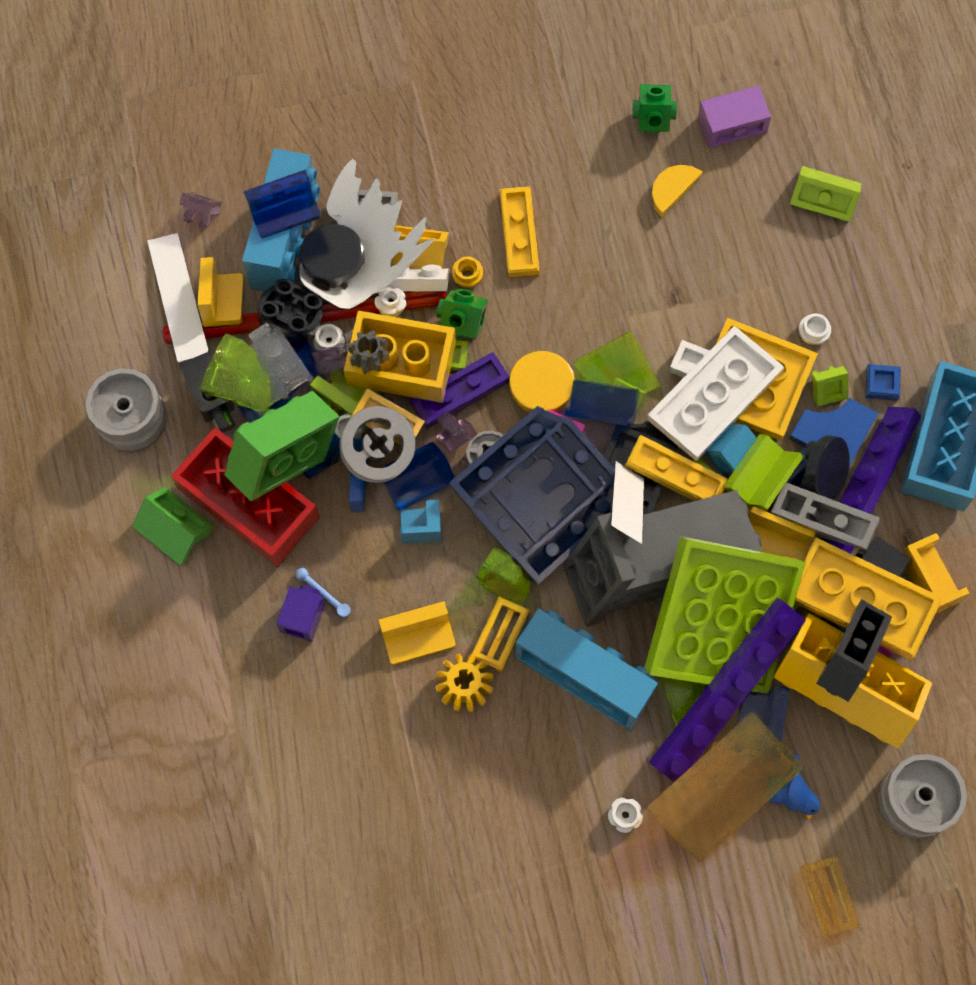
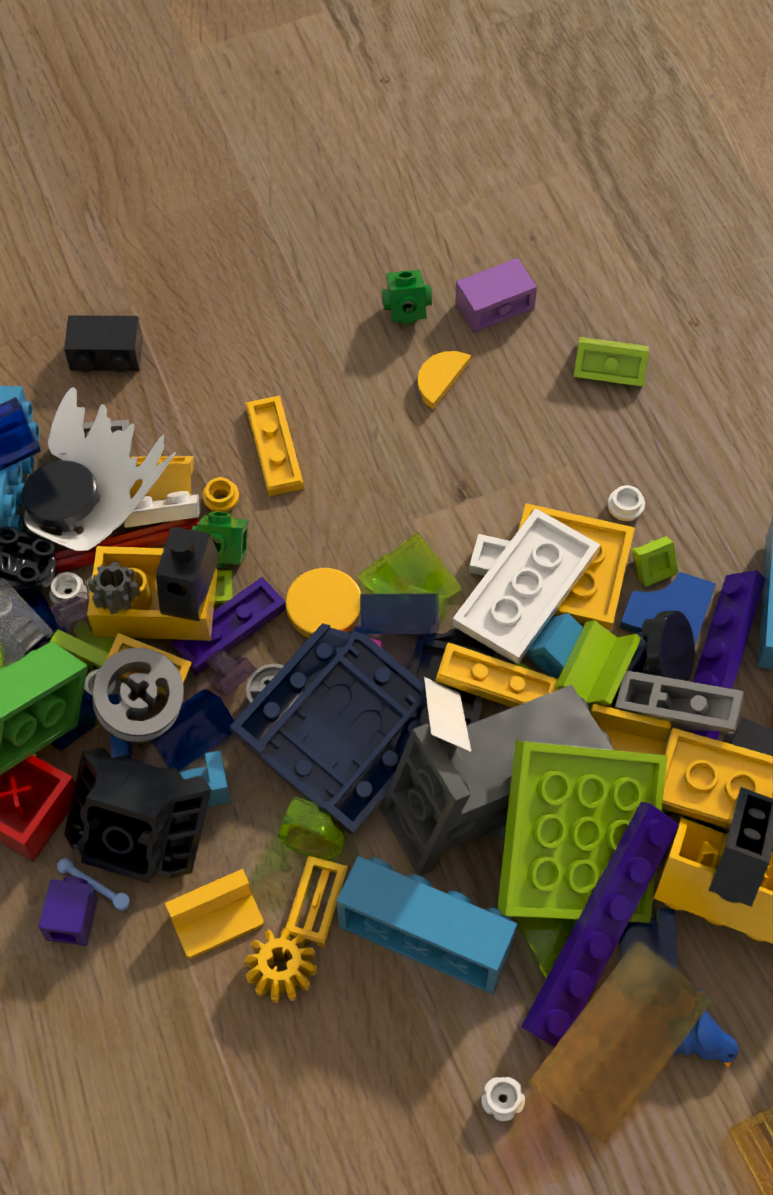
camera: 10 degrees left, 10 degrees down
white plate [375,287,406,317] -> none
blue tile [865,364,901,401] -> none
none -> black brick [64,315,143,372]
none -> black slope [64,747,211,883]
none -> black torso [156,527,219,621]

